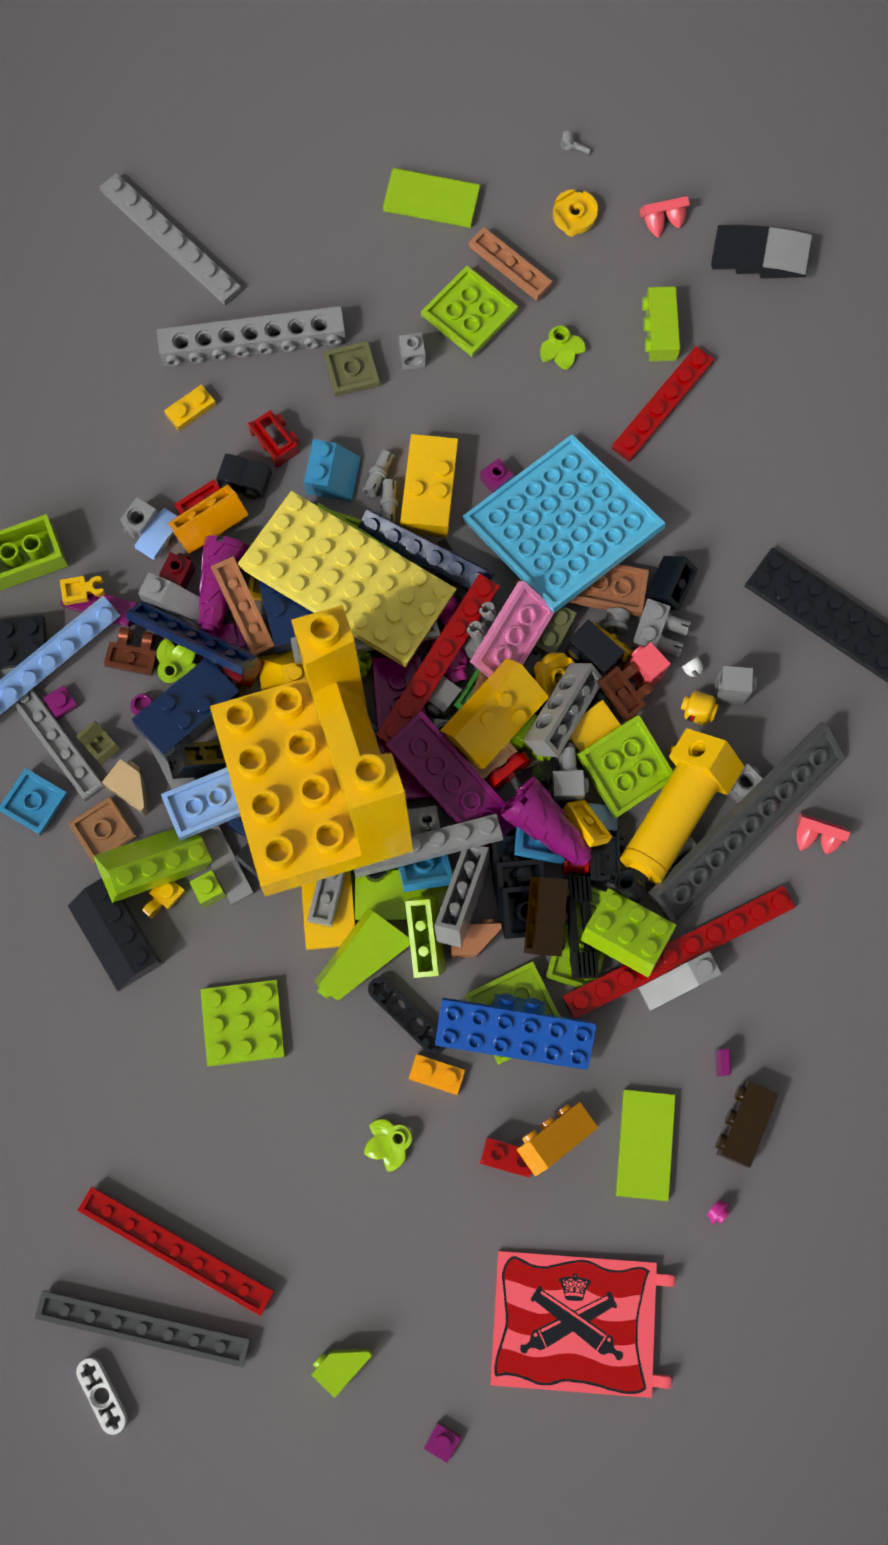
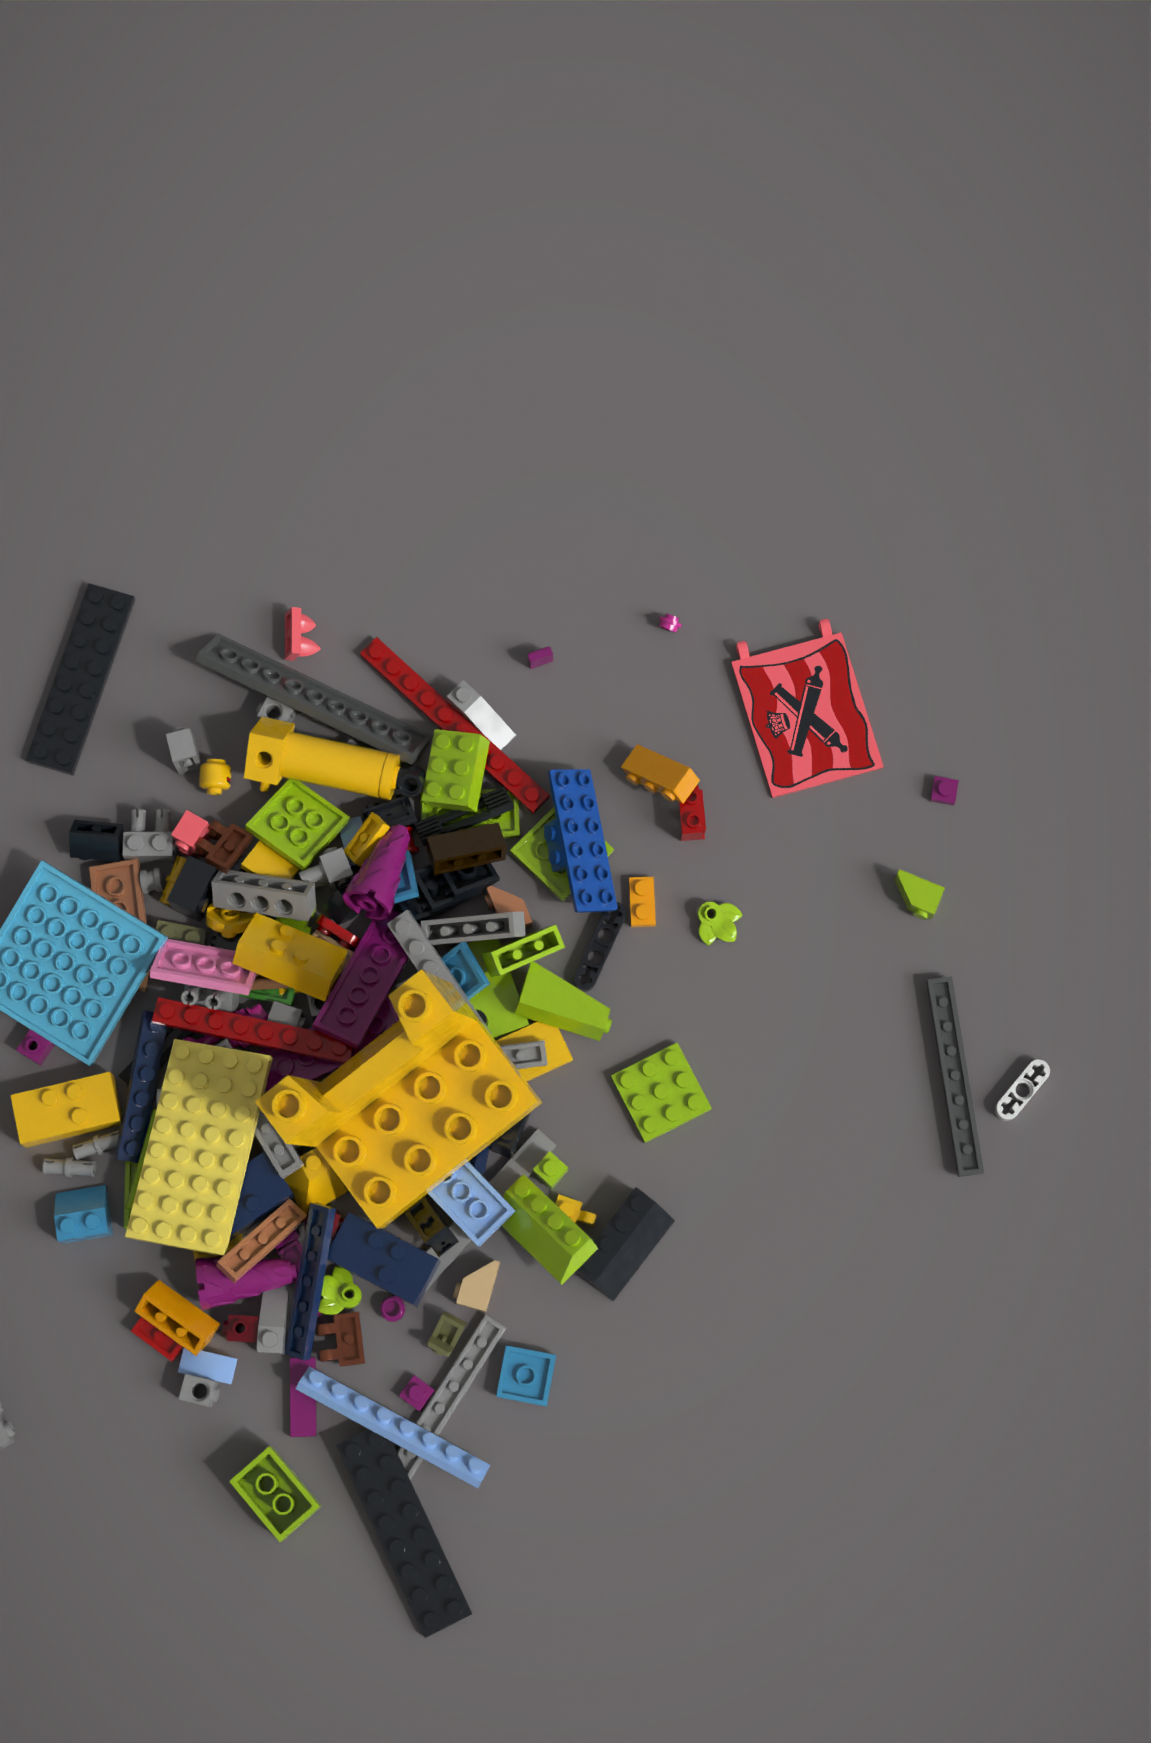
camera: 110 degrees left, 0 degrees up
yellow plate [60,576,105,606] -> none
medium nougat tile [68,796,138,865] -> none
red plate [77,1186,274,1316] -> none
yellow plate [164,384,216,431] -> none
black brick [216,454,272,499] -> none
red window [247,410,300,468] -> none
lime tile [615,1090,675,1201] -> none
white hinge [682,657,703,677] -> none
dark brown brick [715,1081,778,1168] -> none

